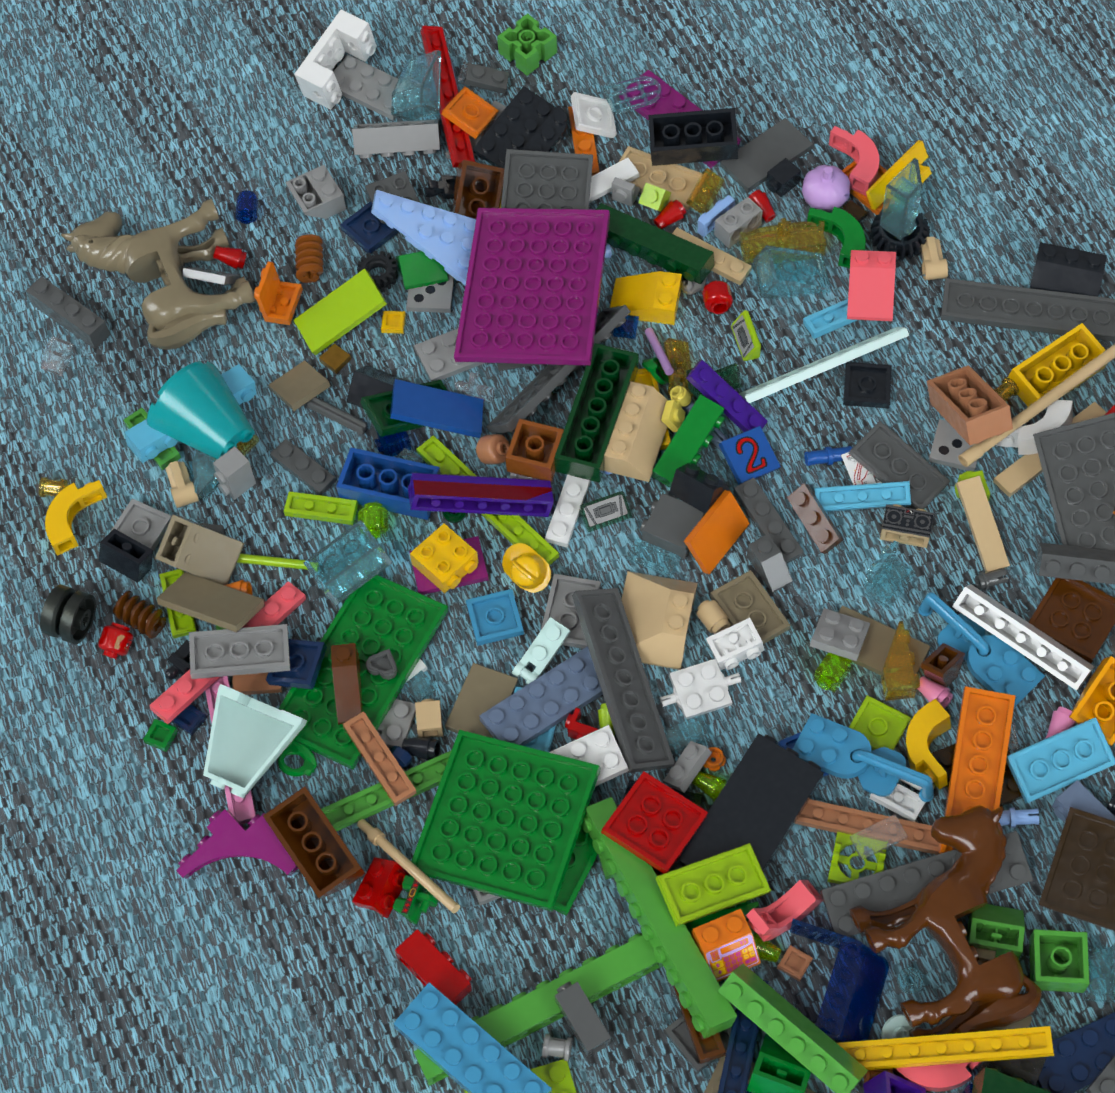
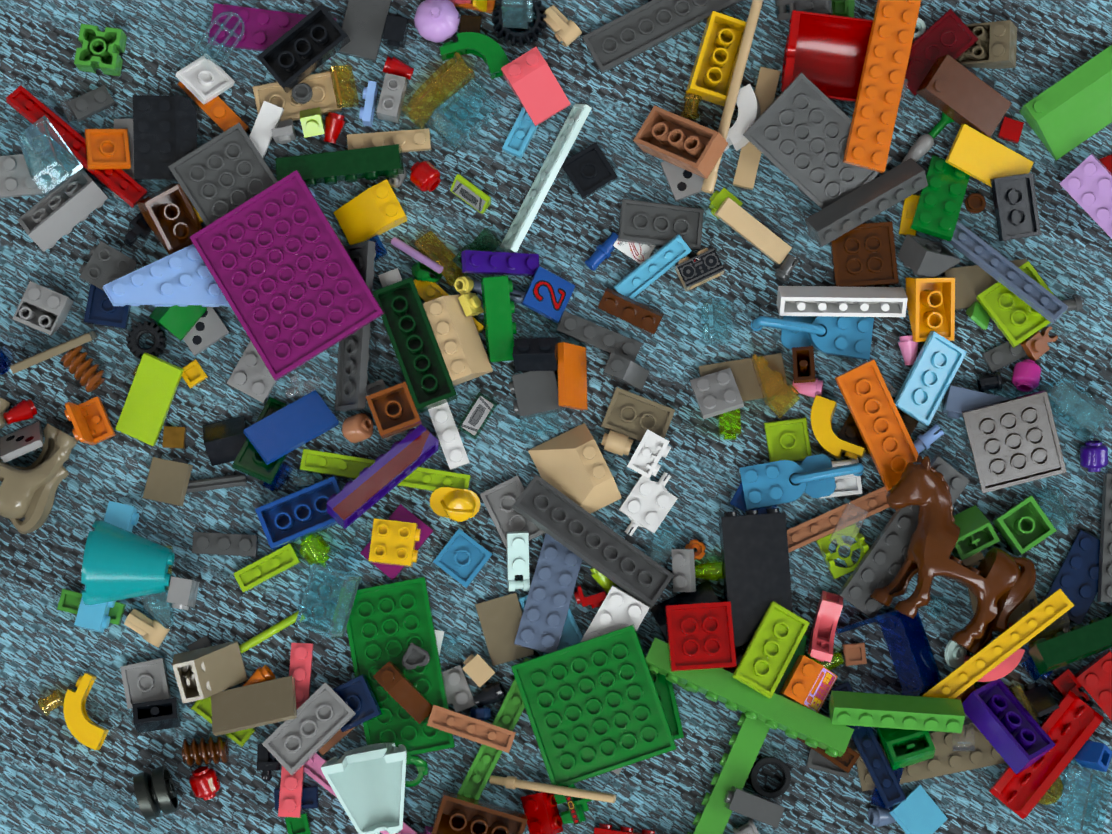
camera: 40 degrees left, 20 degrees up
none -> dark tan tile [10,330,97,374]
none -> dark grey plate [292,83,313,104]
none -> black tyre [749,756,791,798]

